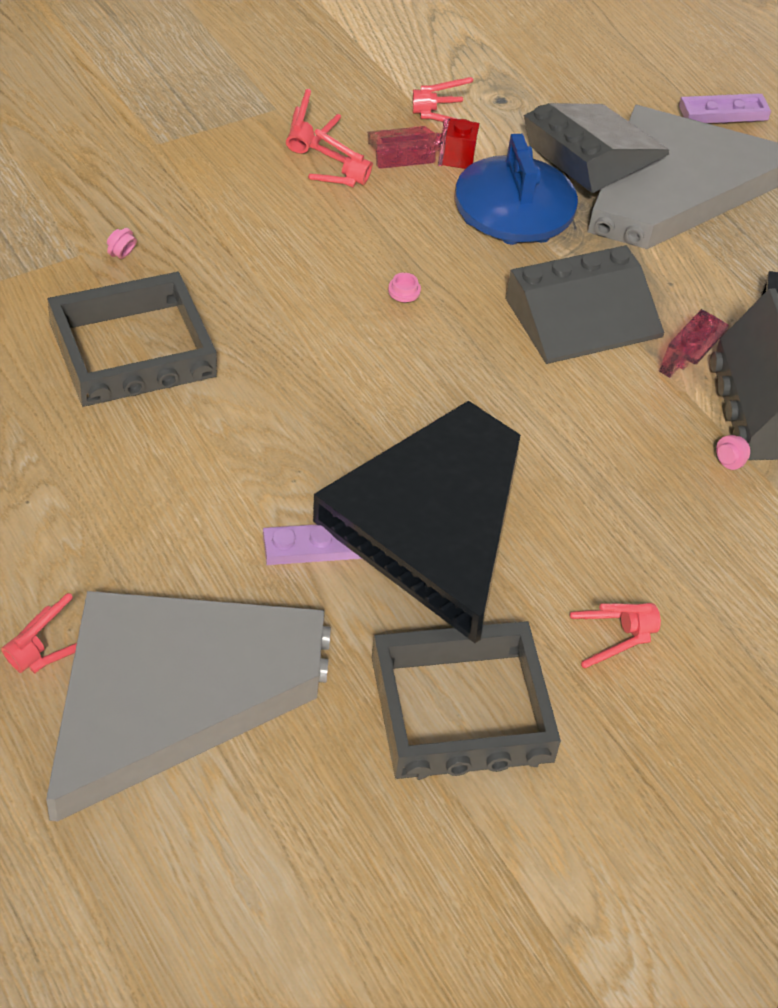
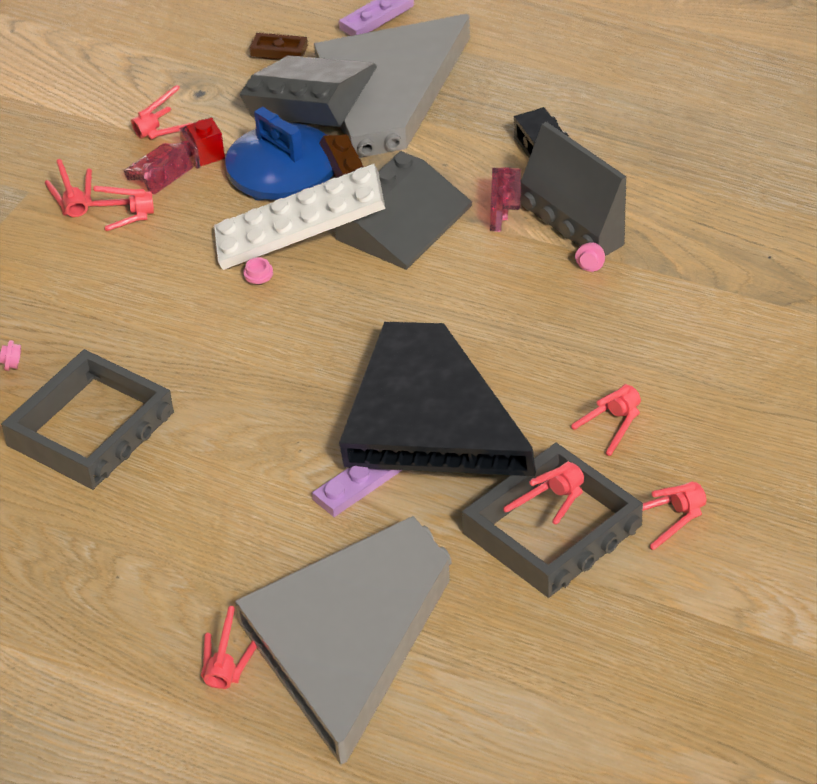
camera: 25 degrees left, 5 degrees down
none -> white plate [214,164,385,270]
none -> reddish brown plate [250,32,308,59]
none -> reddish brown plate [320,135,364,178]
none -> coral plant [503,461,584,525]
none -> coral plant [643,481,706,550]

